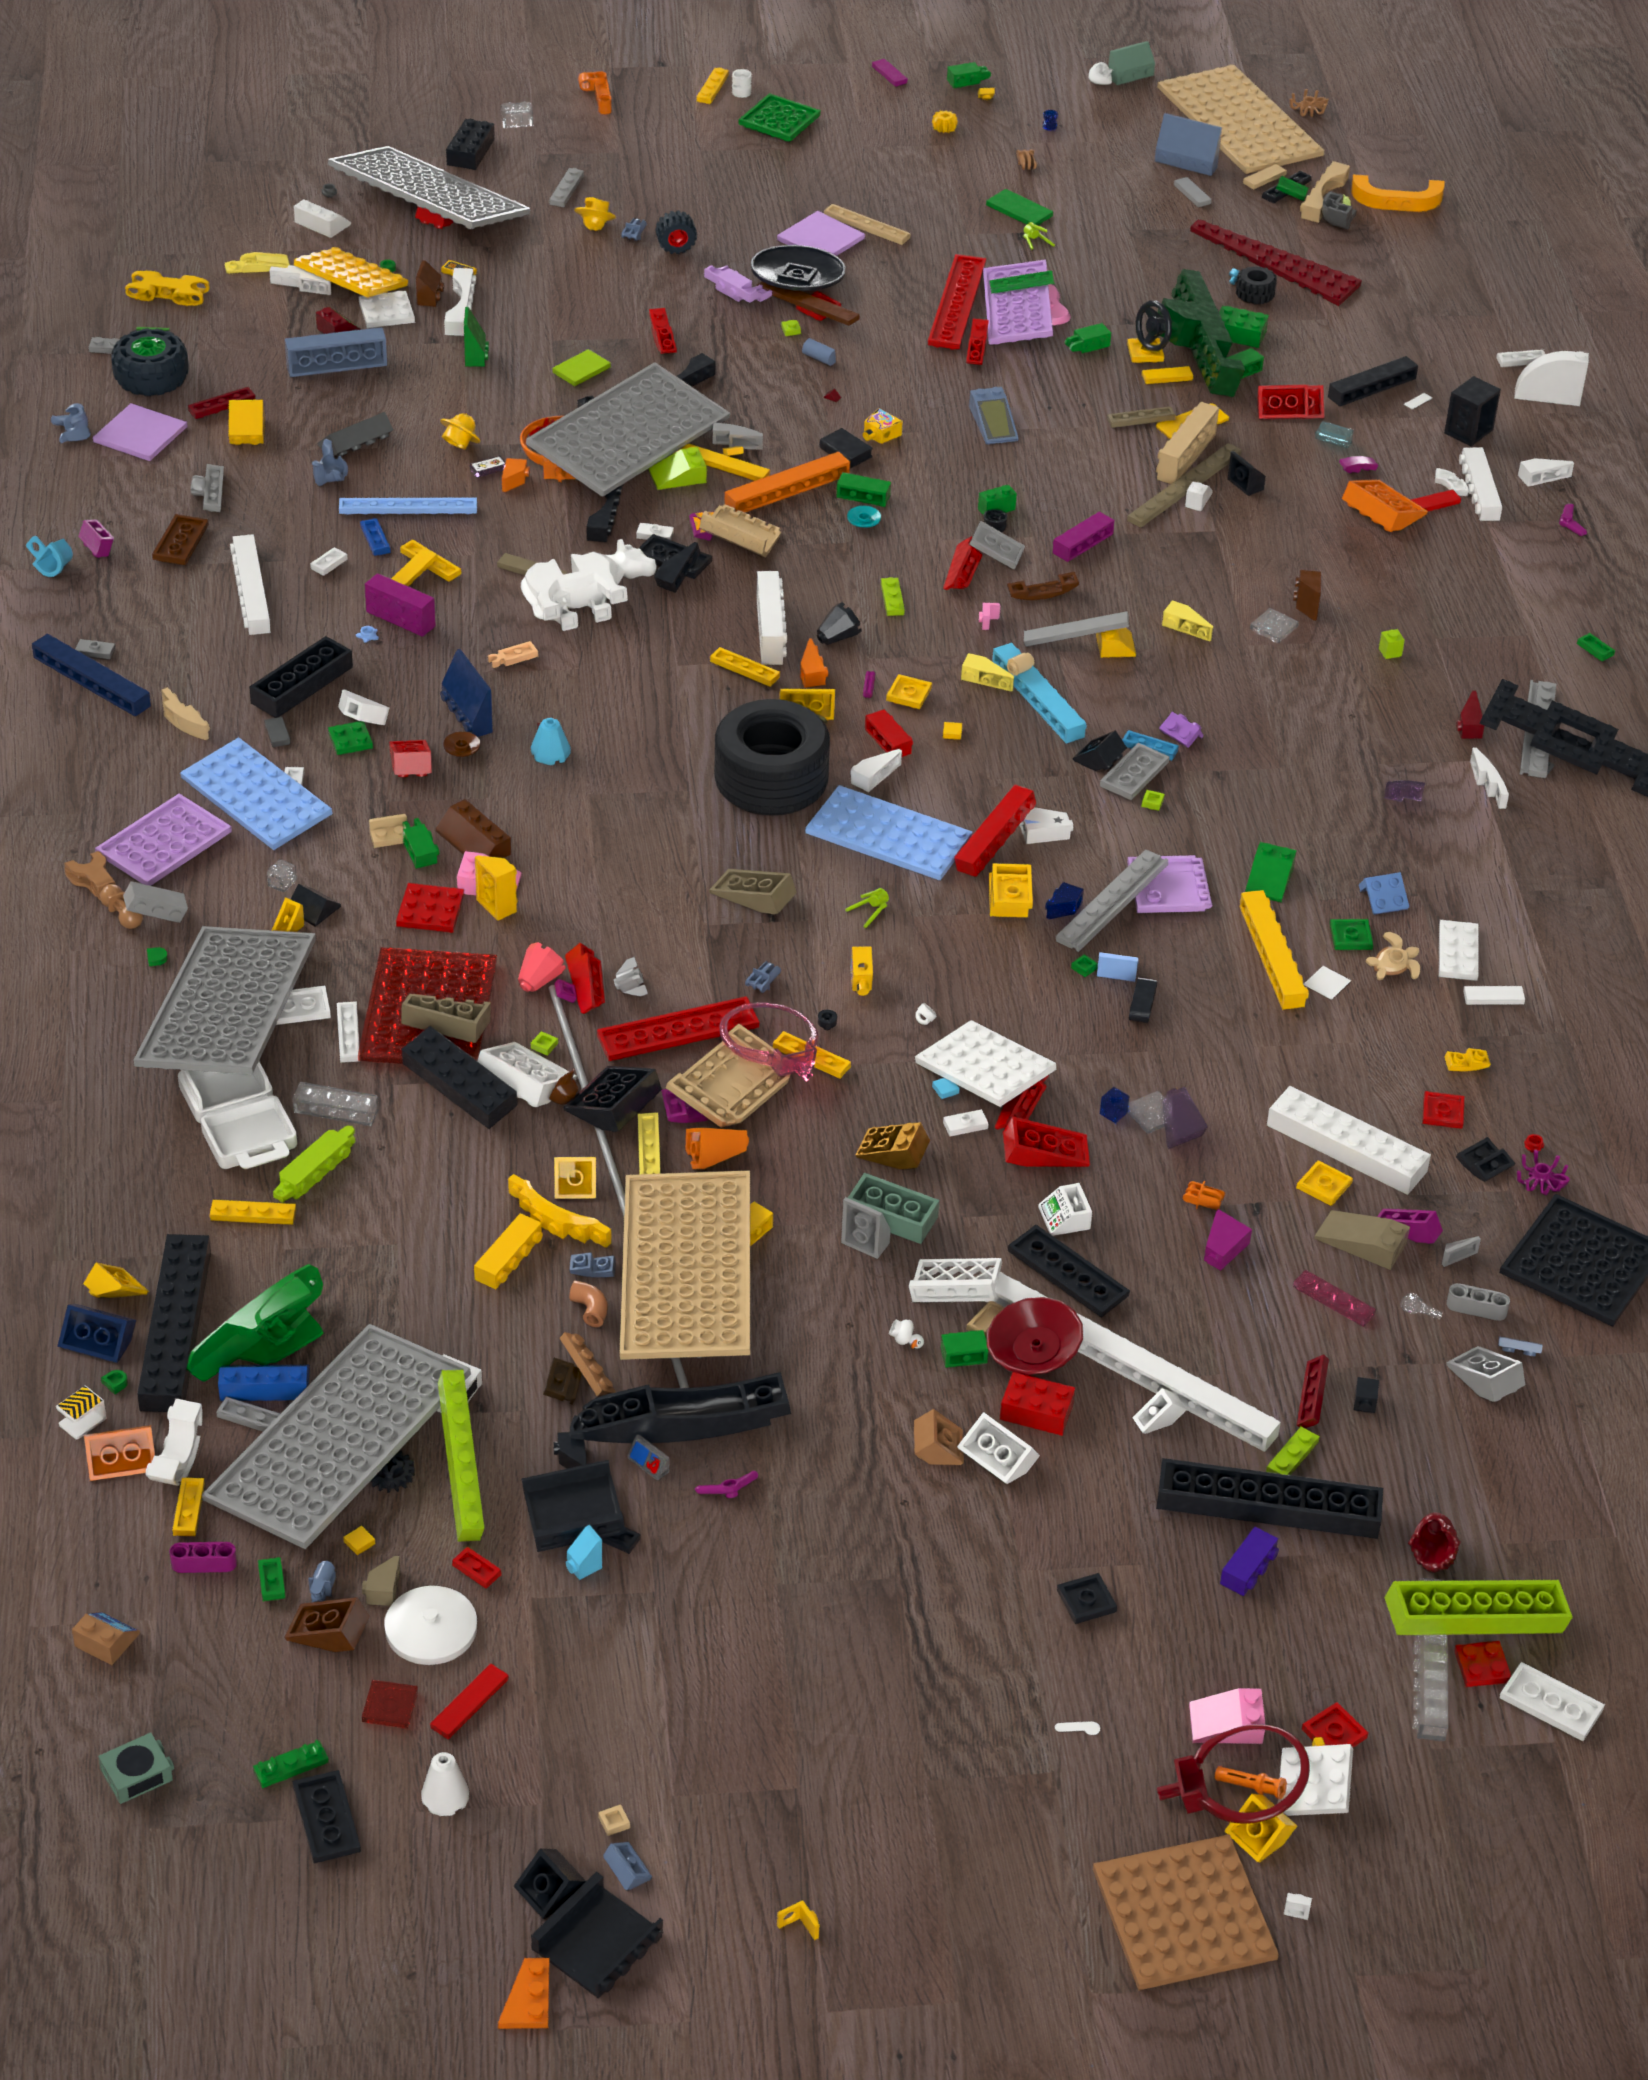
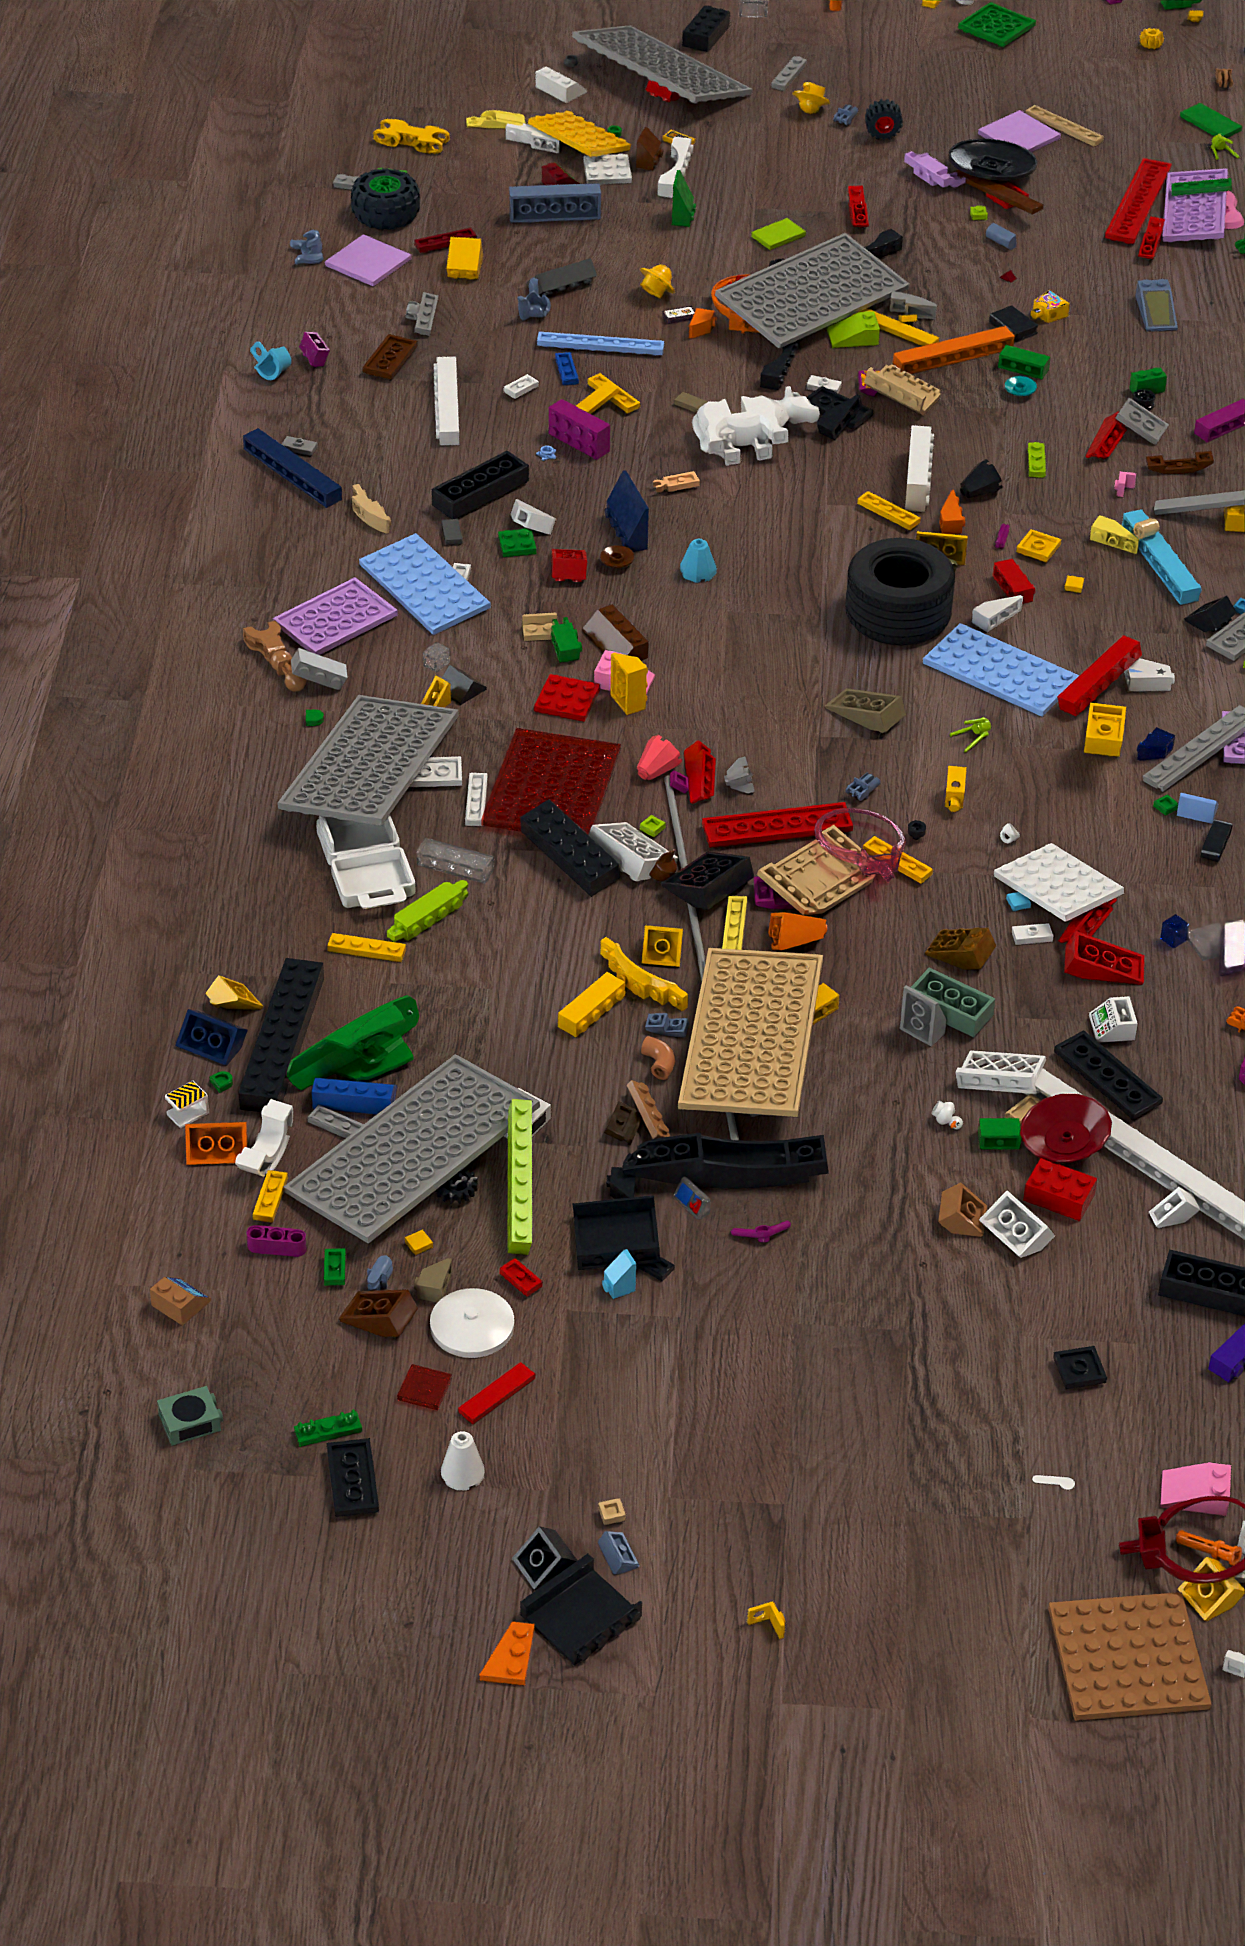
camera: 10 degrees right, 0 degrees up
dark tan wedge [401,994,491,1043] -> none

